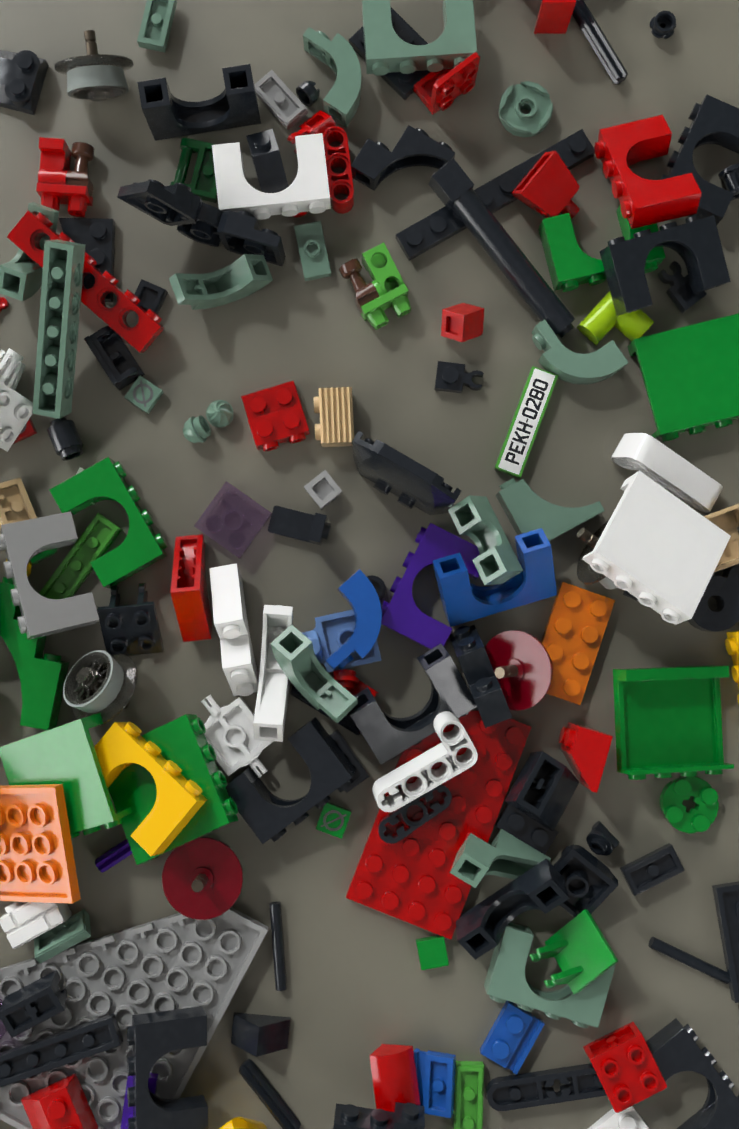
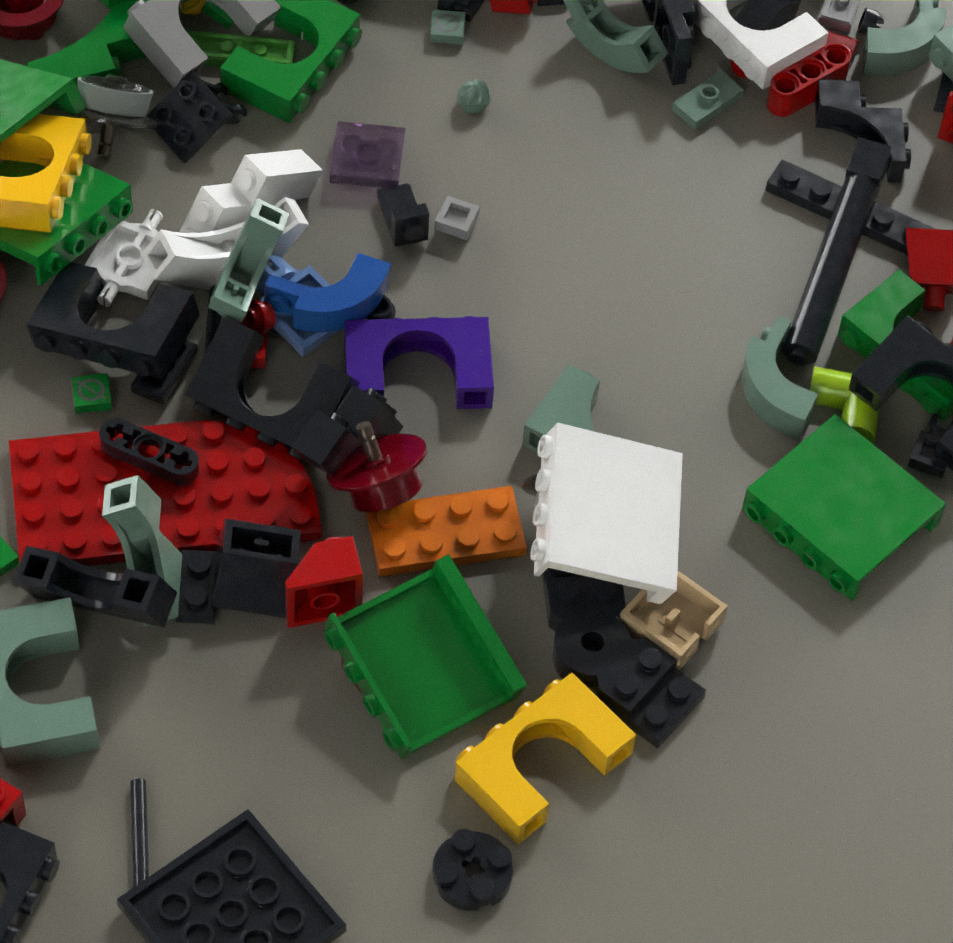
camera: 60 degrees right, 30 degrees down
red arch [170,534,212,642] -> none
sand green plate [183,415,211,443] -> none
red plate [241,380,310,452] -> none
tan brick [314,387,354,447] -> none
bright green hips [339,242,411,330] -> none
black wedge [352,431,461,515] -> none
white beam [372,711,478,812] -> none
blue arch [433,528,557,627] -> none
black plate [434,361,484,393] -> none
red panel [441,303,485,342] -> none
sand green arch [448,495,523,585] -> none
tile [494,366,558,479] -> none
green plate [529,909,618,994] -> none
black slope [554,844,618,917] -> none
black plate [586,821,619,856] -> none
white beam [611,433,723,513] -> none
black plate [620,843,685,896] -> none
green plate [660,776,719,833] -> none

